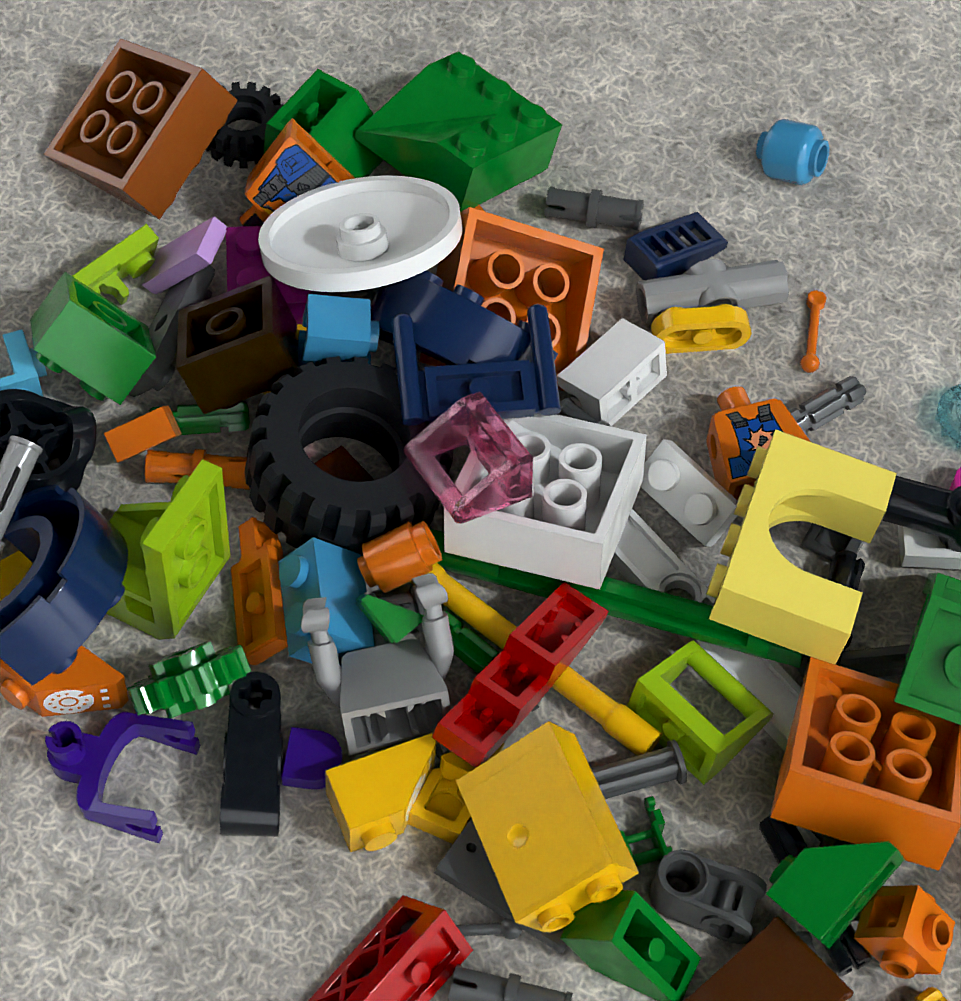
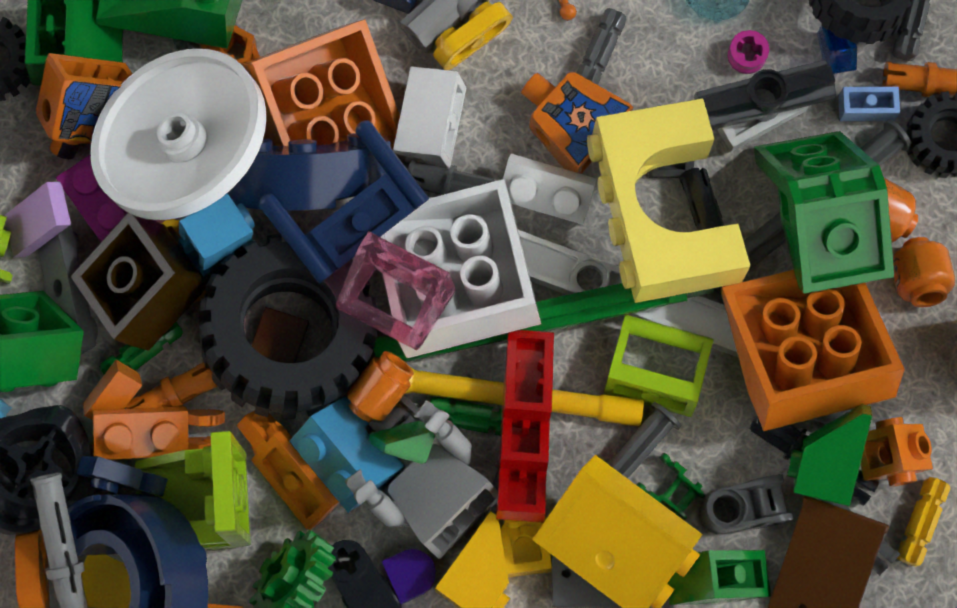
camera: 30 degrees left, 20 degrees up
none -> dark blue plate [76,456,168,497]
none -> orange hinge [92,406,225,460]

